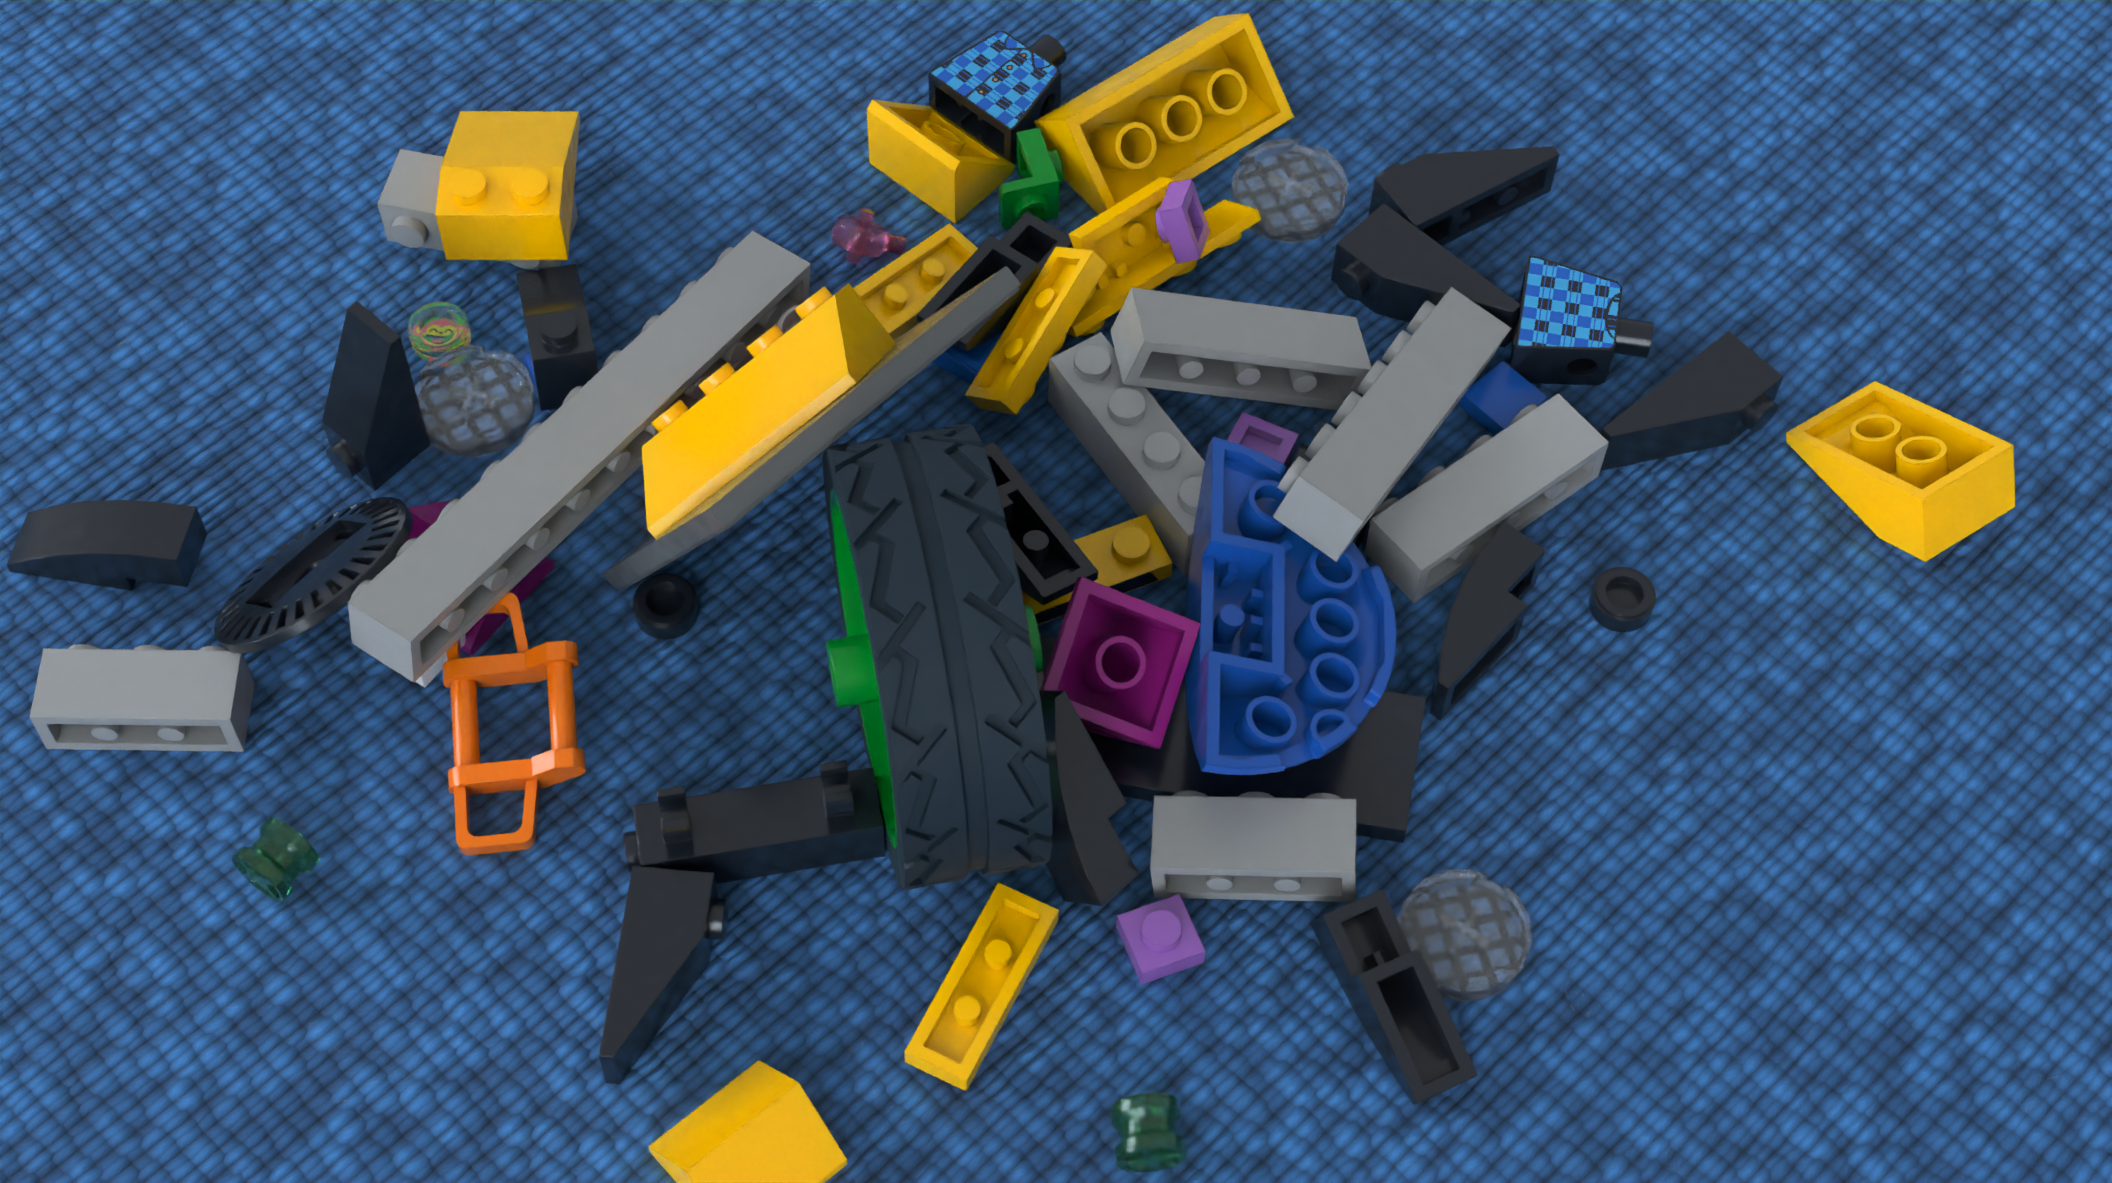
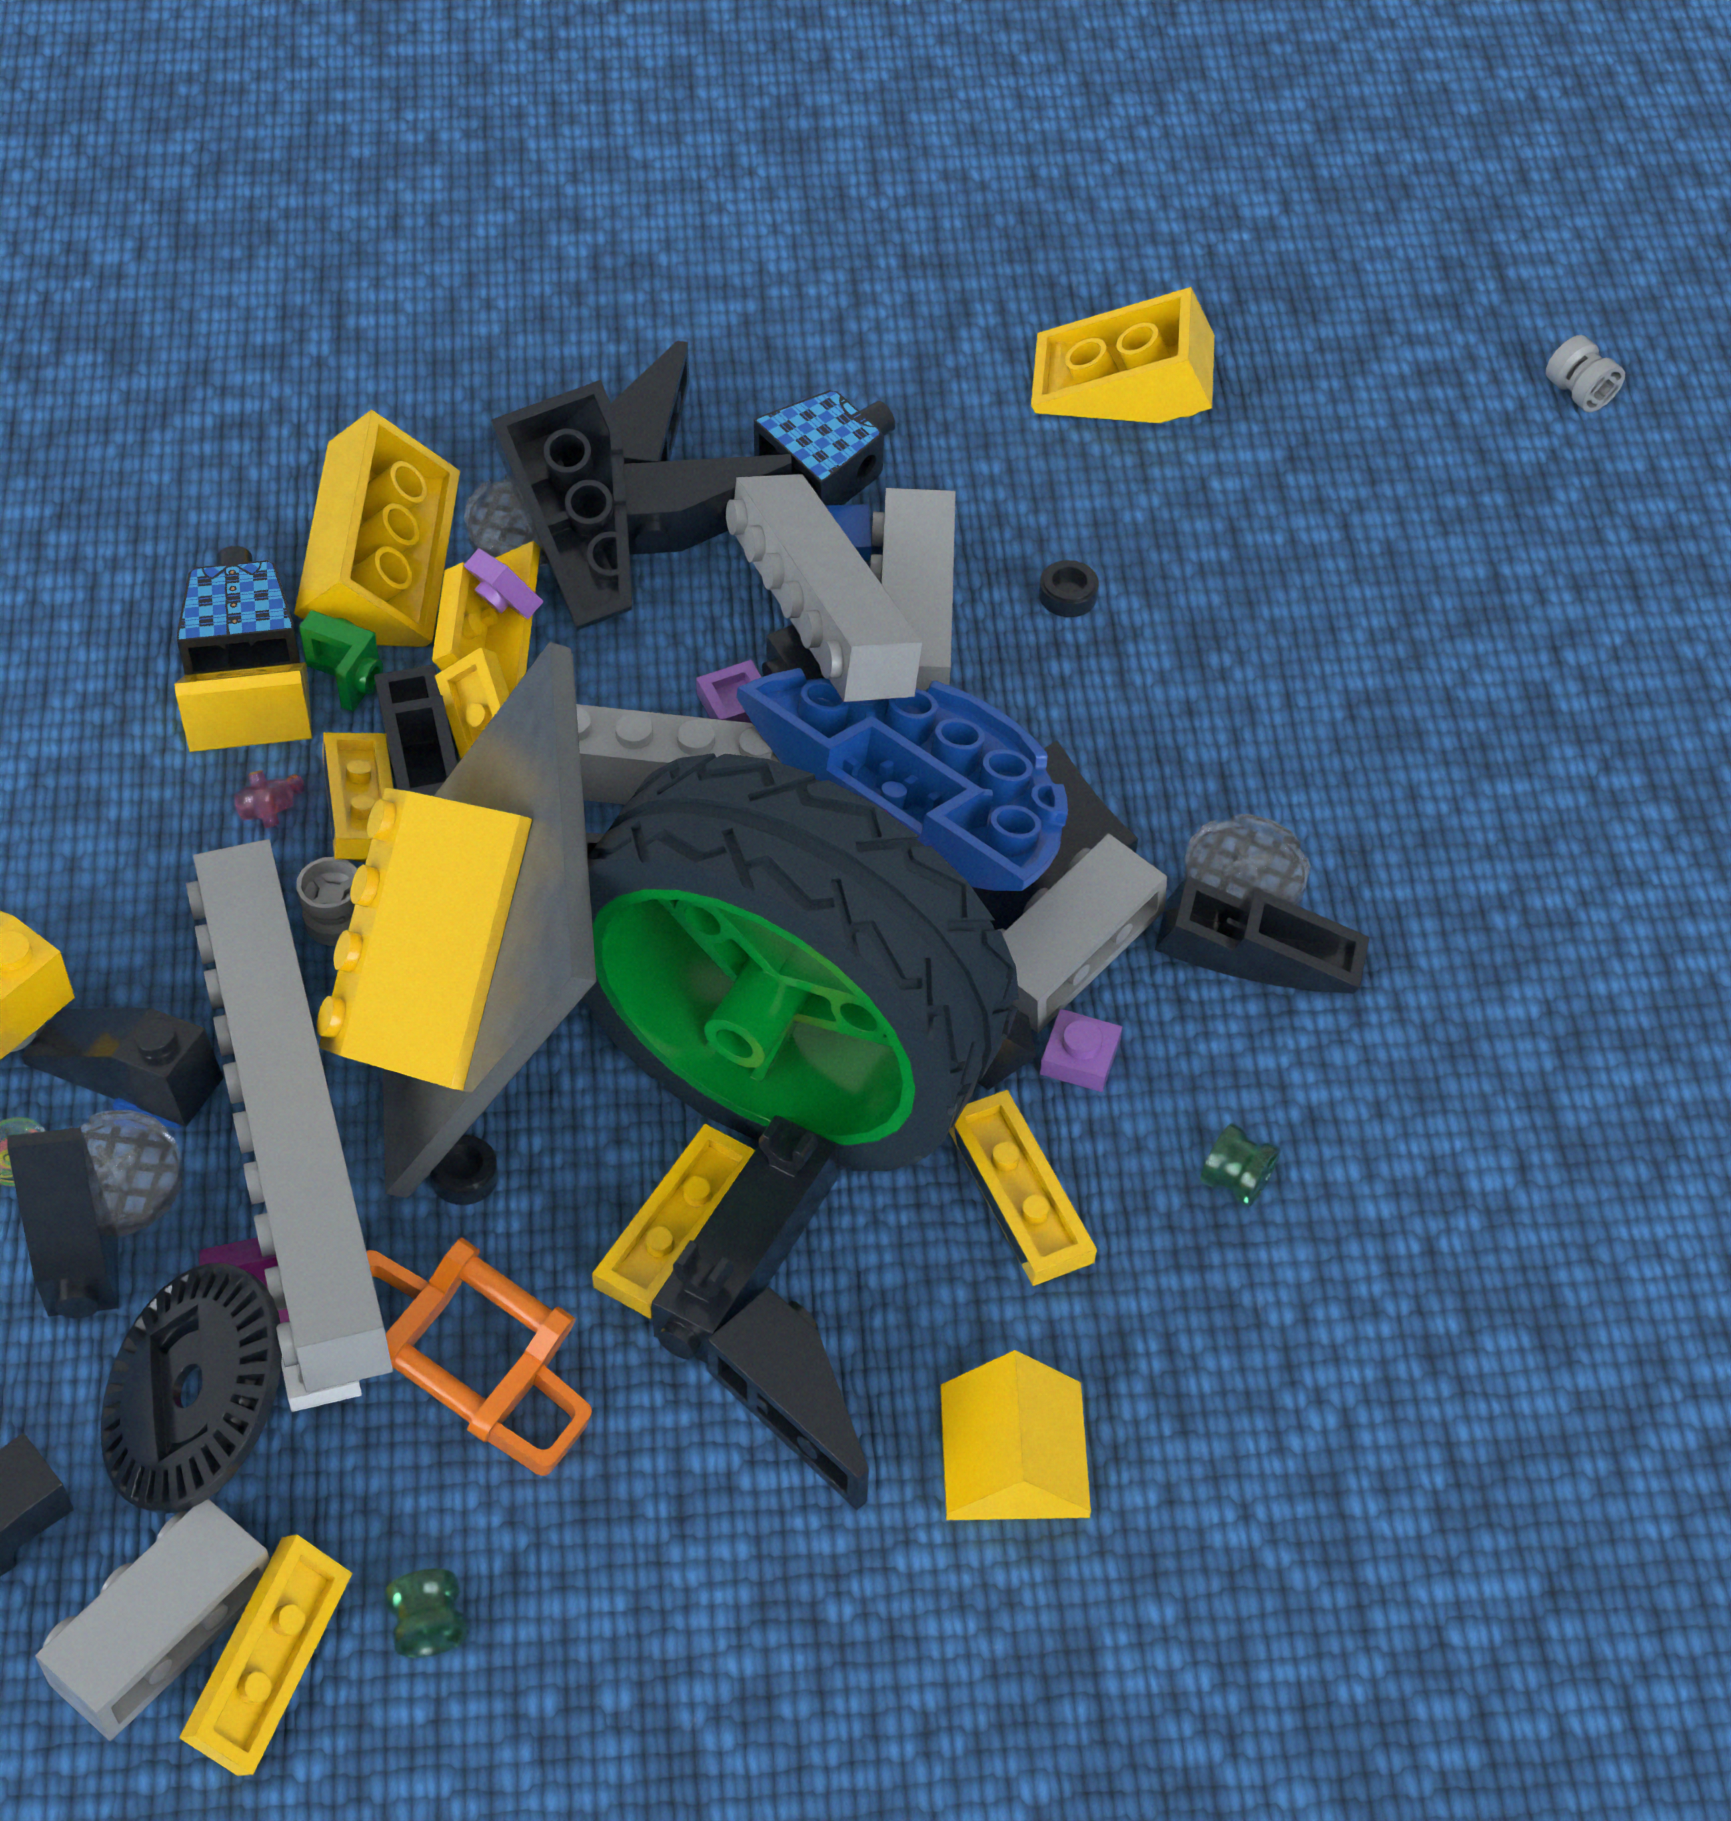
camera: 50 degrees left, 5 degrees down
light grey brick [1110,287,1372,410] -> none
black slope [1430,522,1545,720] -> none
black slope [1600,331,1783,471] -> none
none -> yellow plate [179,1534,353,1776]
none -> black wedge [491,380,632,630]
none -> yellow plate [592,1124,755,1319]

